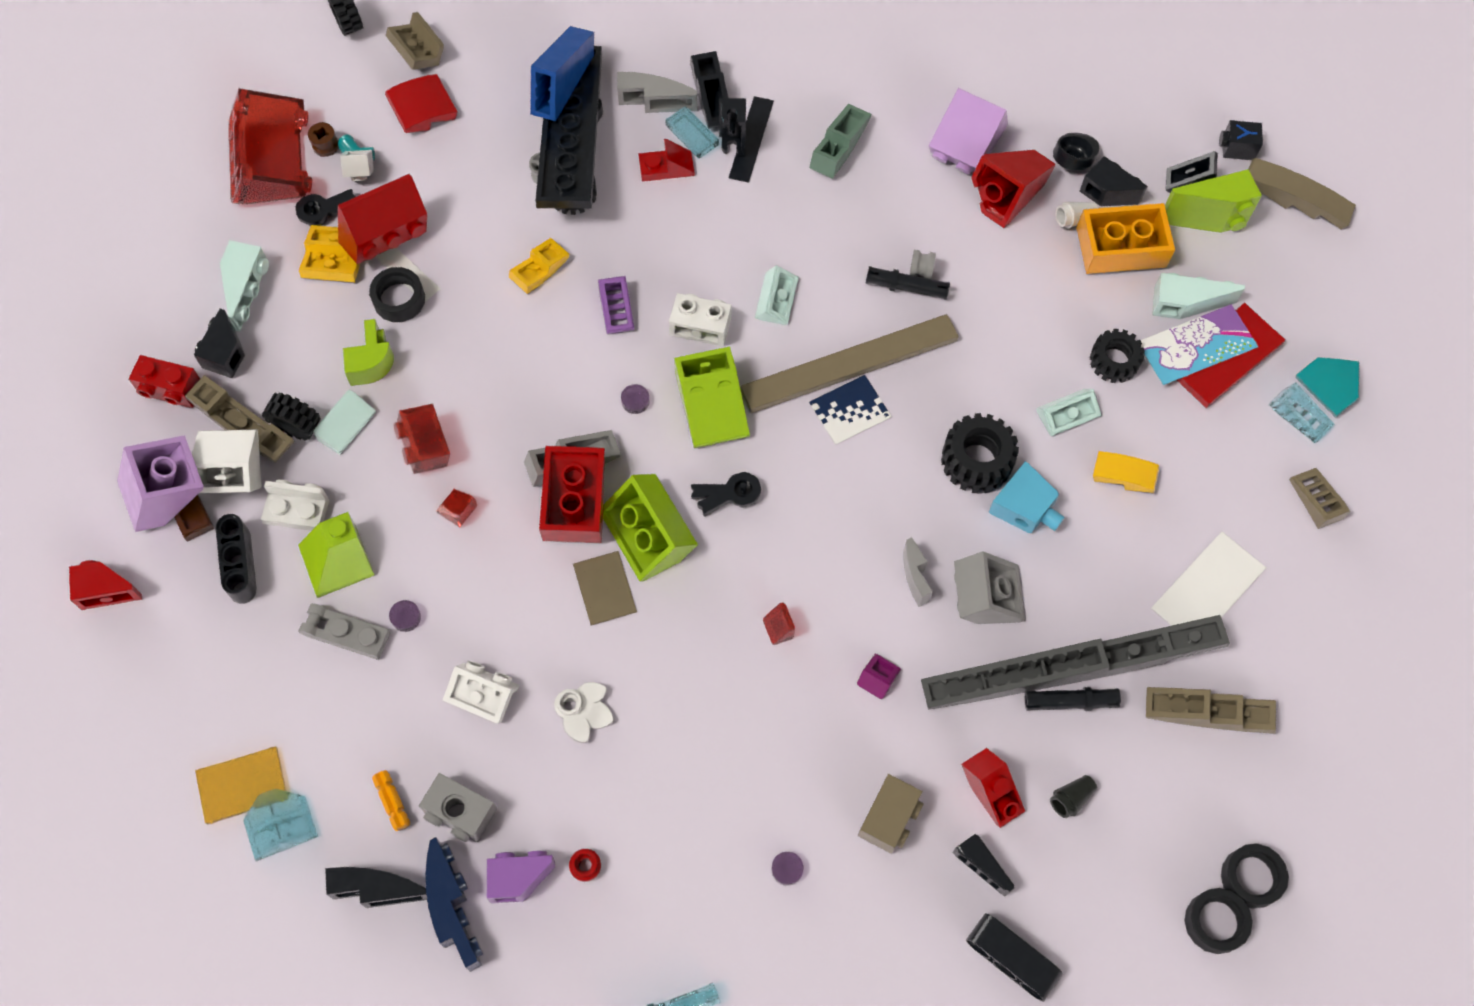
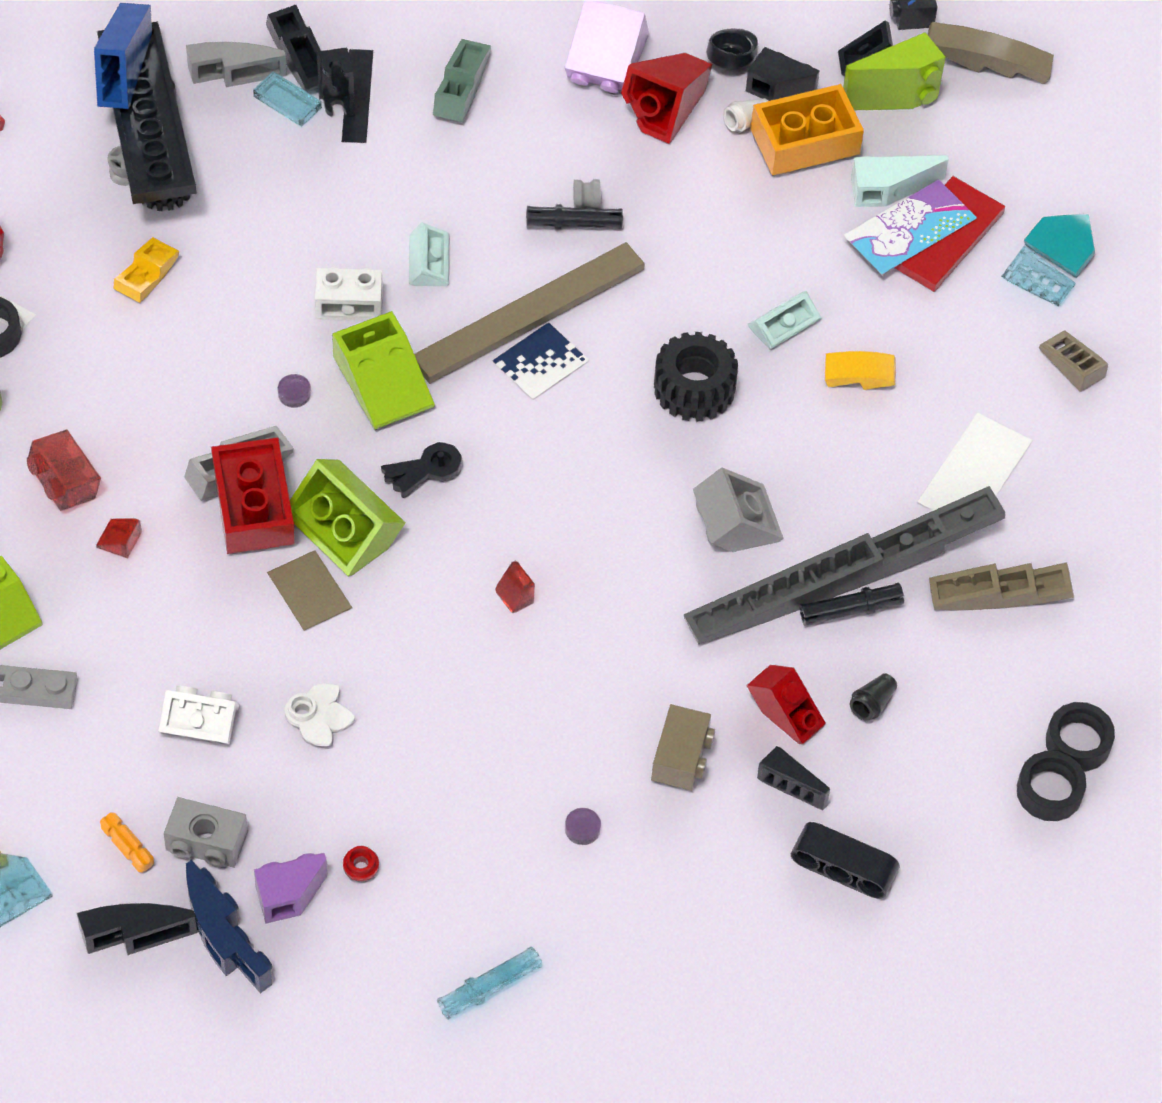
camera: 15 degrees left, 10 degrees down
clear purple tile [389,600,421,632] -> none
medium lavender slope [598,276,634,334] -> none
red slope [638,139,695,182] -> none
magenta slope [857,653,901,699] -> none
light grey slope [903,537,933,607] -> none
medium azure torso [989,461,1065,533] -> none
black tyre [1090,329,1145,383] -> none

